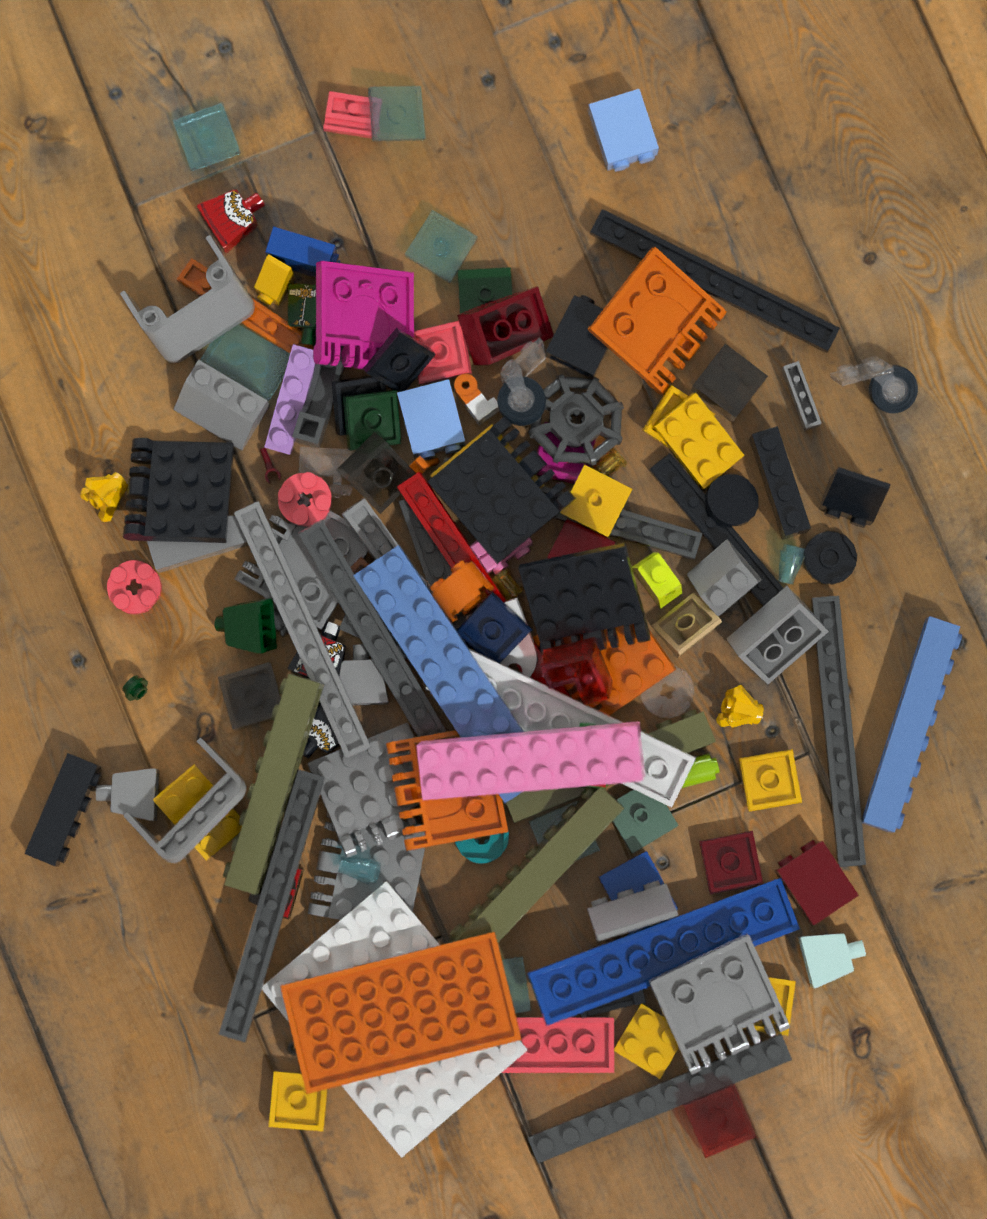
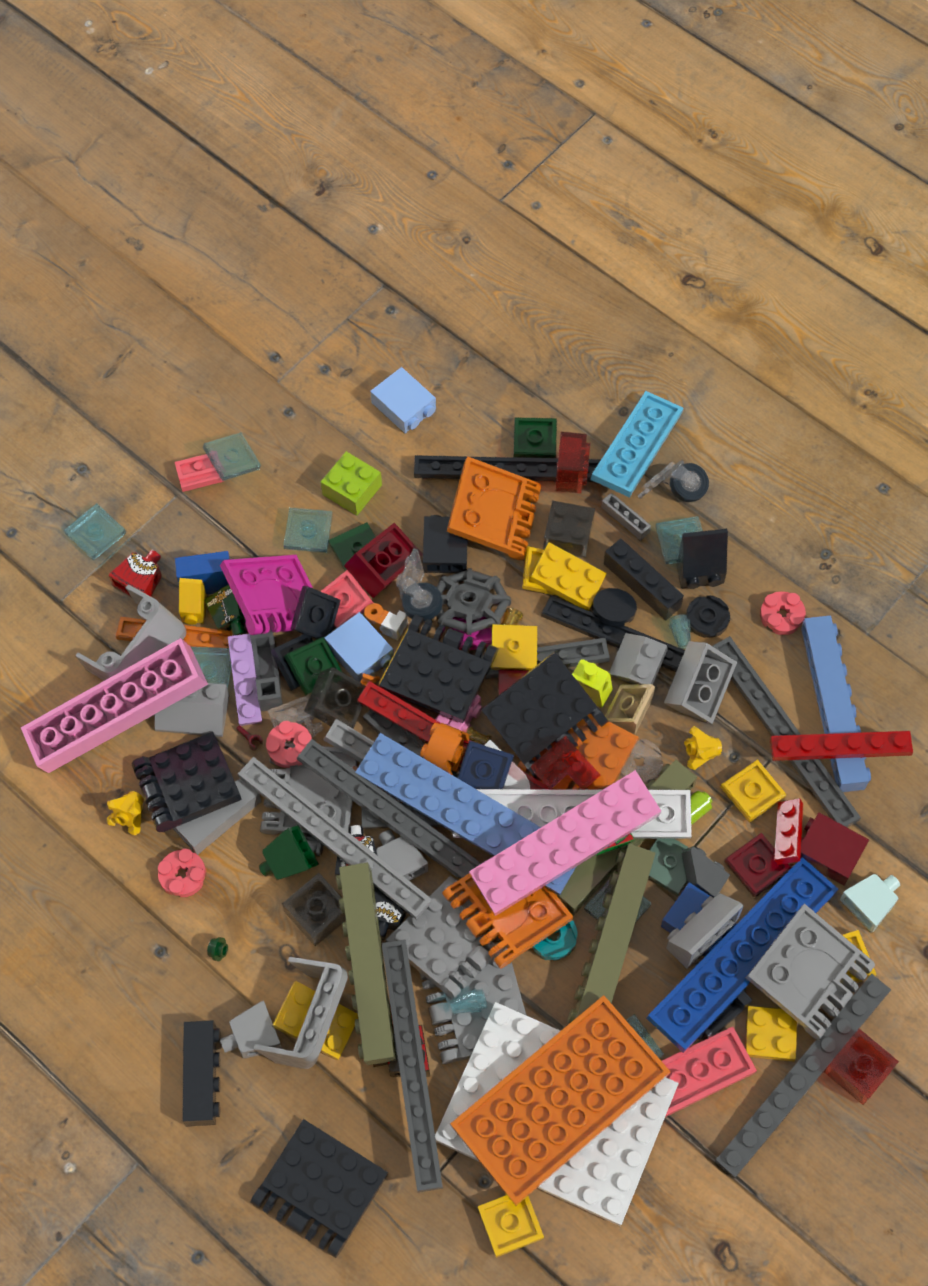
camera: 25 degrees left, 20 degrees down
none -> bright pink brick [21,638,208,773]
none -> black hinge [250,1119,388,1258]
none -> lime brick [321,451,382,516]
none -> dark green plate [513,417,557,458]
none -> clear red brick [555,432,590,494]
none -> medium azure plate [591,391,684,498]
none -> clear light blue tile [656,516,703,564]
none -> dark grey slope [681,846,730,898]
none -> coral plate [760,592,806,635]
none -> red plate [770,731,913,761]
none -> plate [774,798,803,865]

